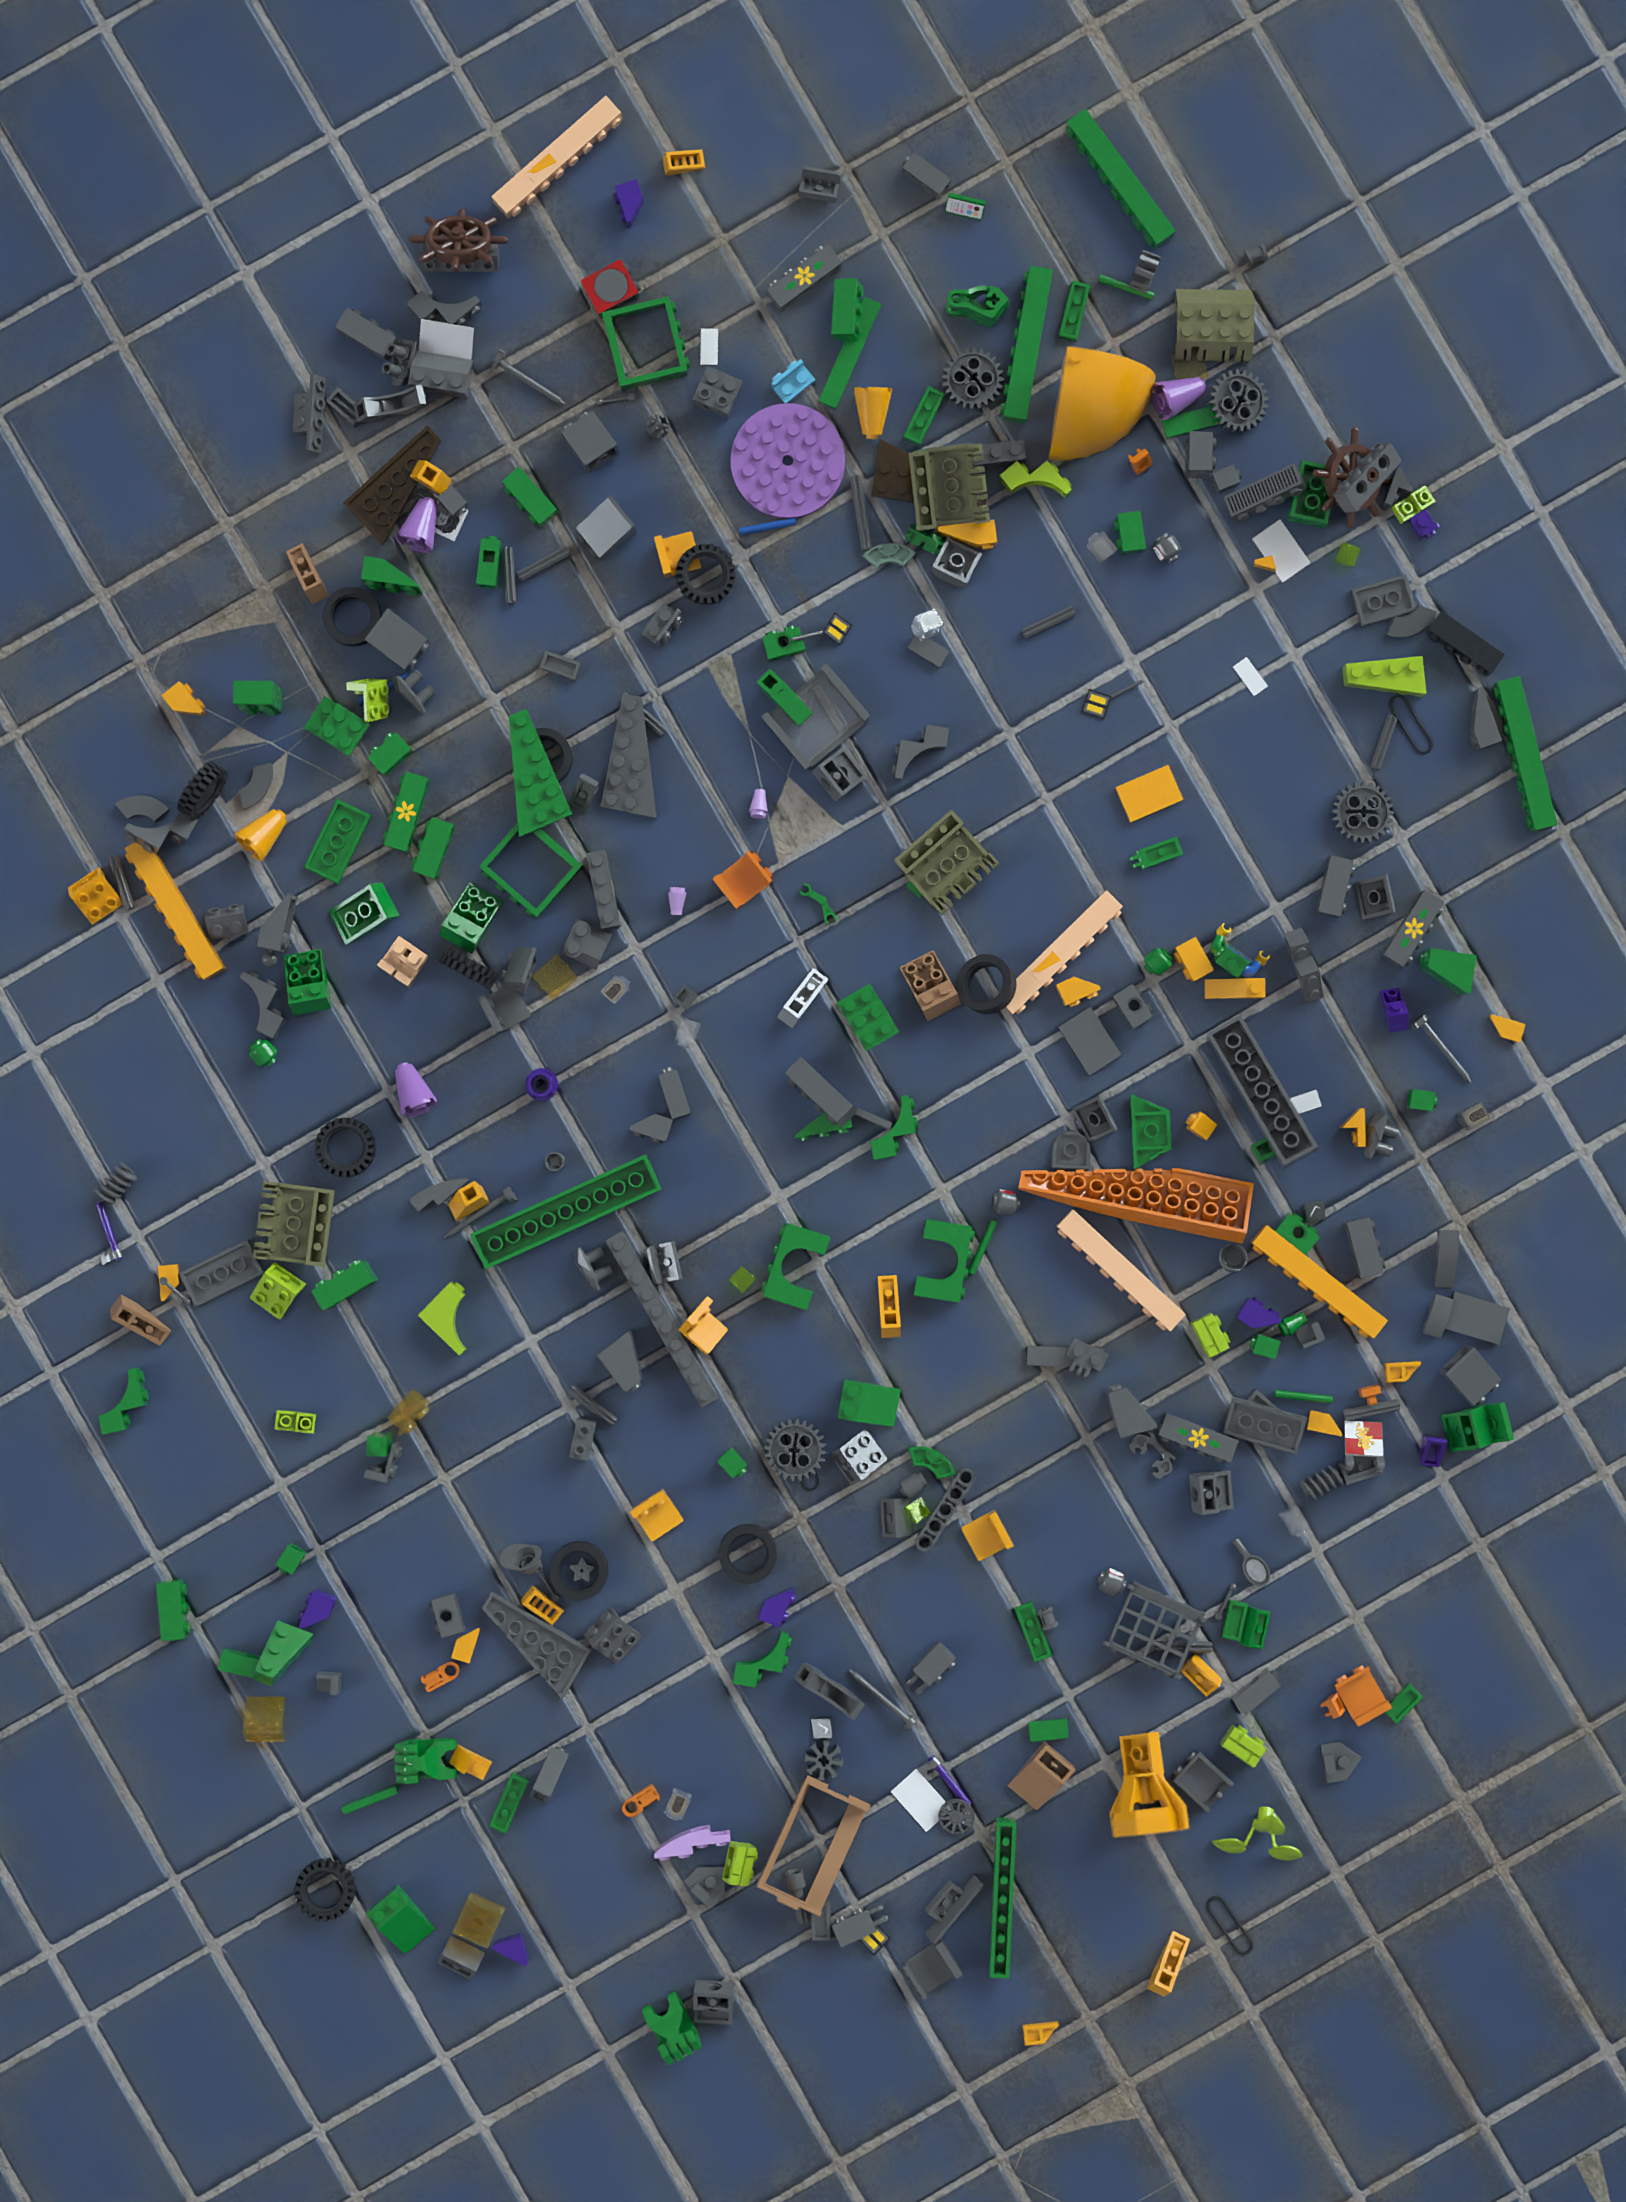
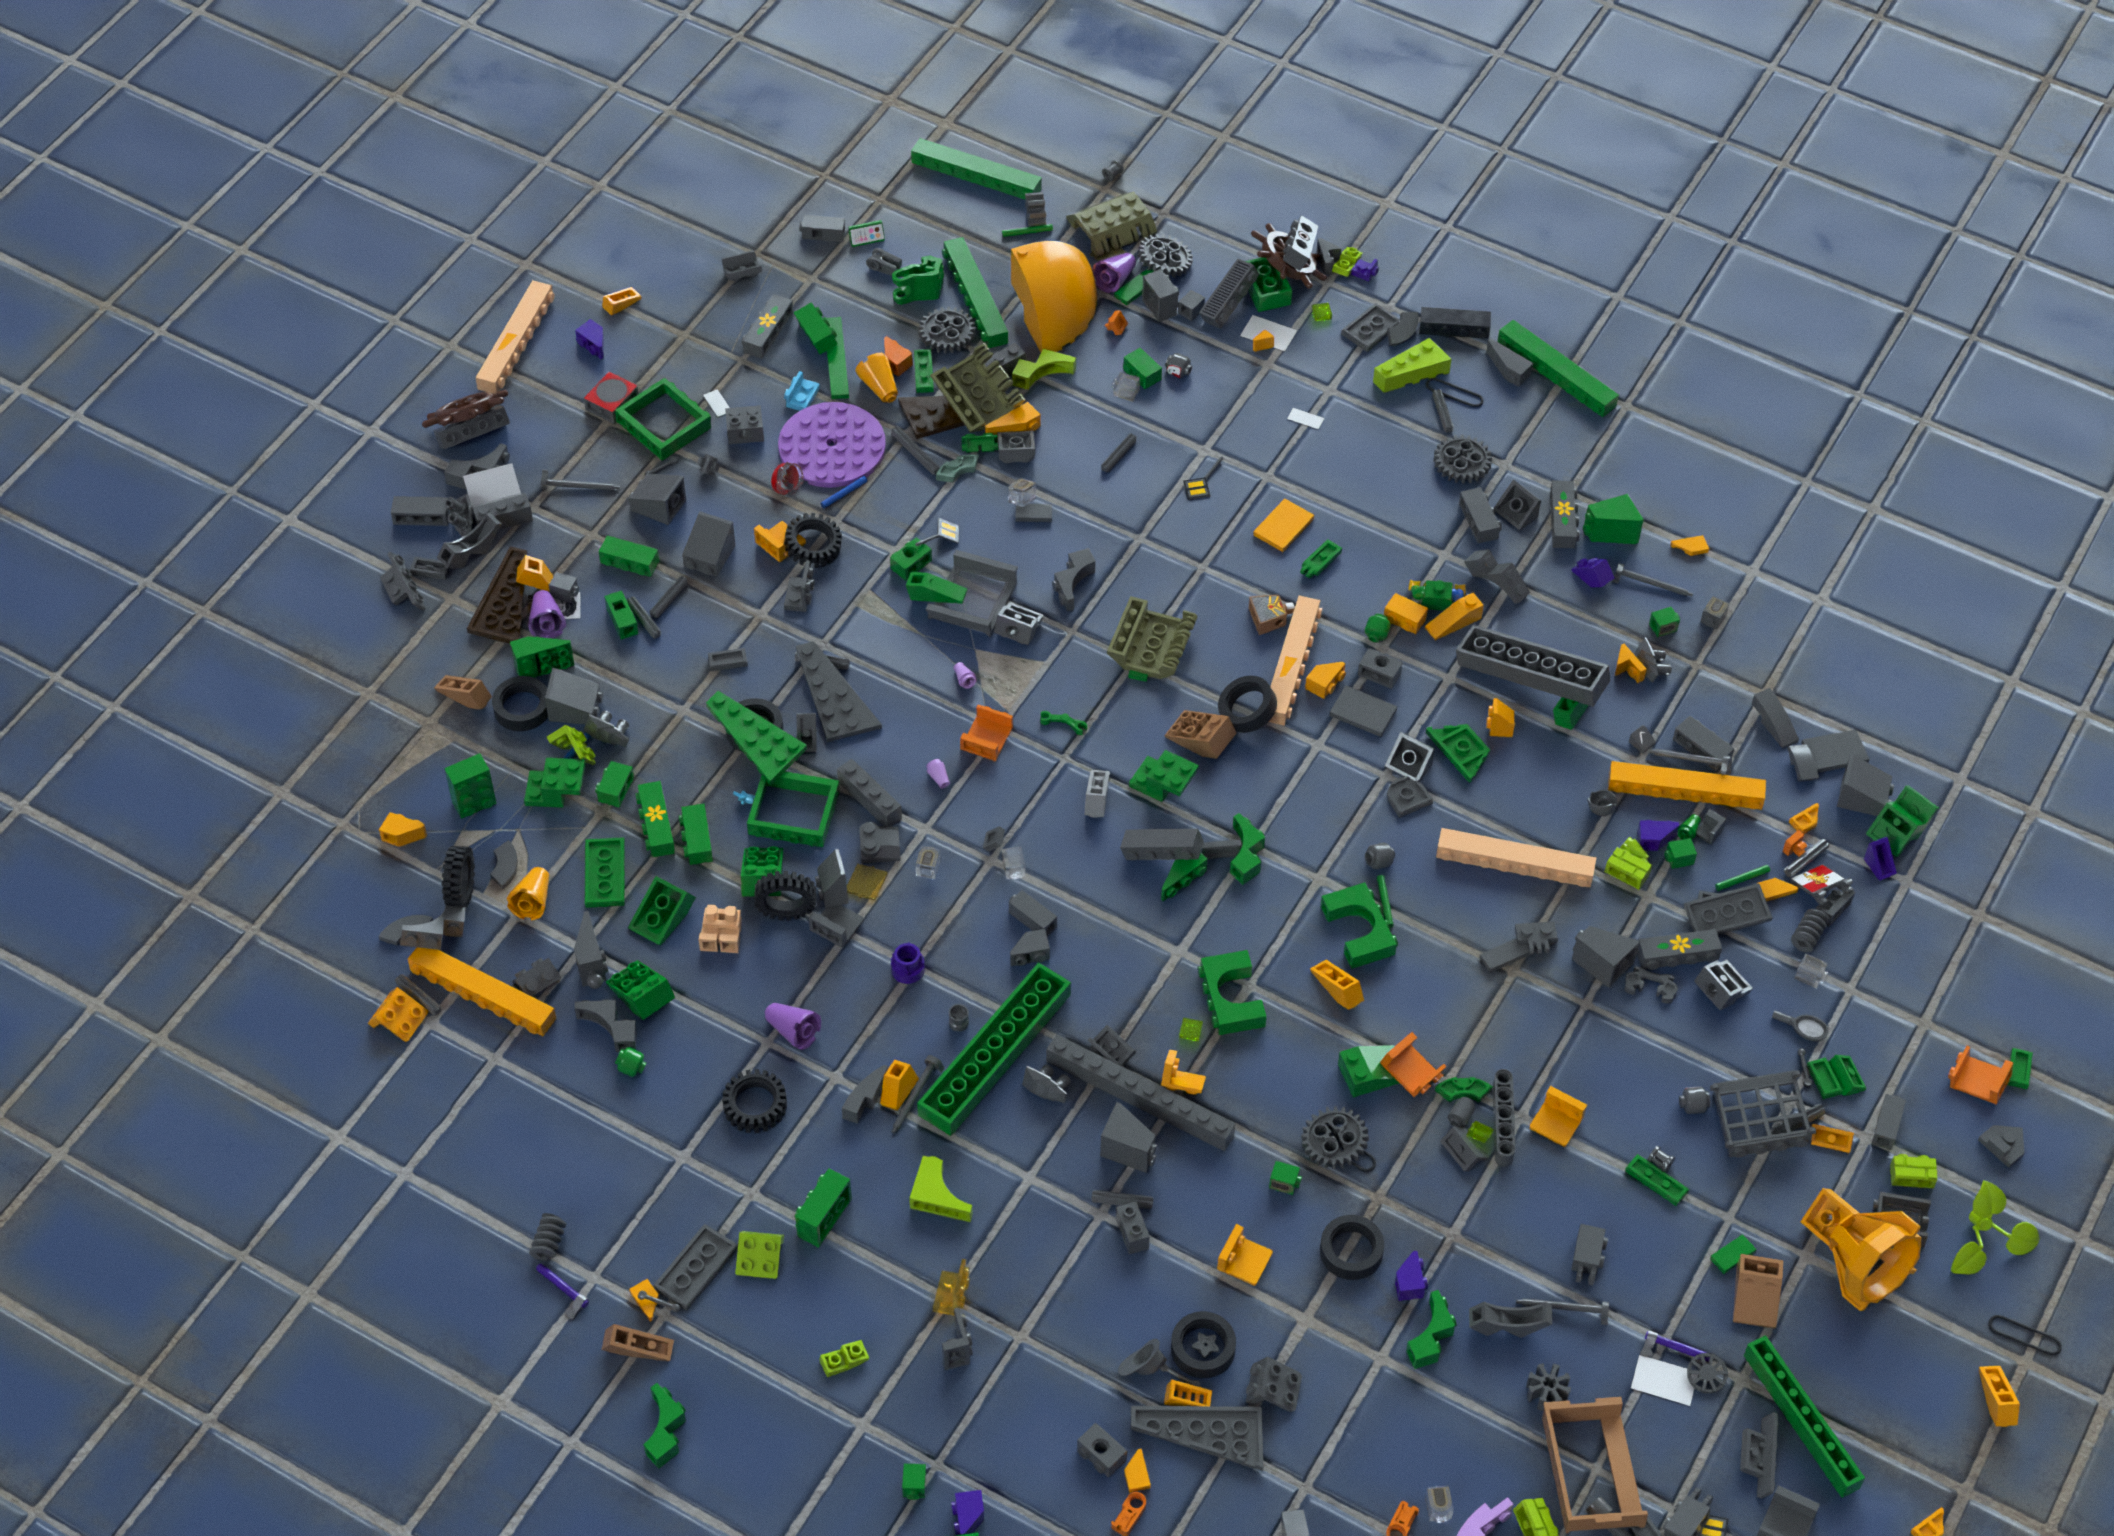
camera: 30 degrees left, 35 degrees down
olive slope [253,1181,335,1267] -> none
green brick [366,1432,393,1457] -> none
slope [811,1716,833,1738] -> none
bracket [829,1429,887,1485] -> none
orange wedge [1018,1168,1254,1244] -> none
green tile [1058,280,1091,342] -> none
green brick [1274,1213,1320,1255] -> none
orange tile [1320,1692,1346,1719] -> none
none -> medium azure plant [733,790,755,805]
none -> clear hair [771,462,804,495]
none -> dark grey piece [866,248,902,276]
none -> orange slope [884,336,913,377]
none -> torso [1248,595,1295,635]
none -> orange panel [1380,1032,1447,1098]
none -> lime cone [1620,837,1650,860]
none -> dark grey piece [1650,749,1732,775]

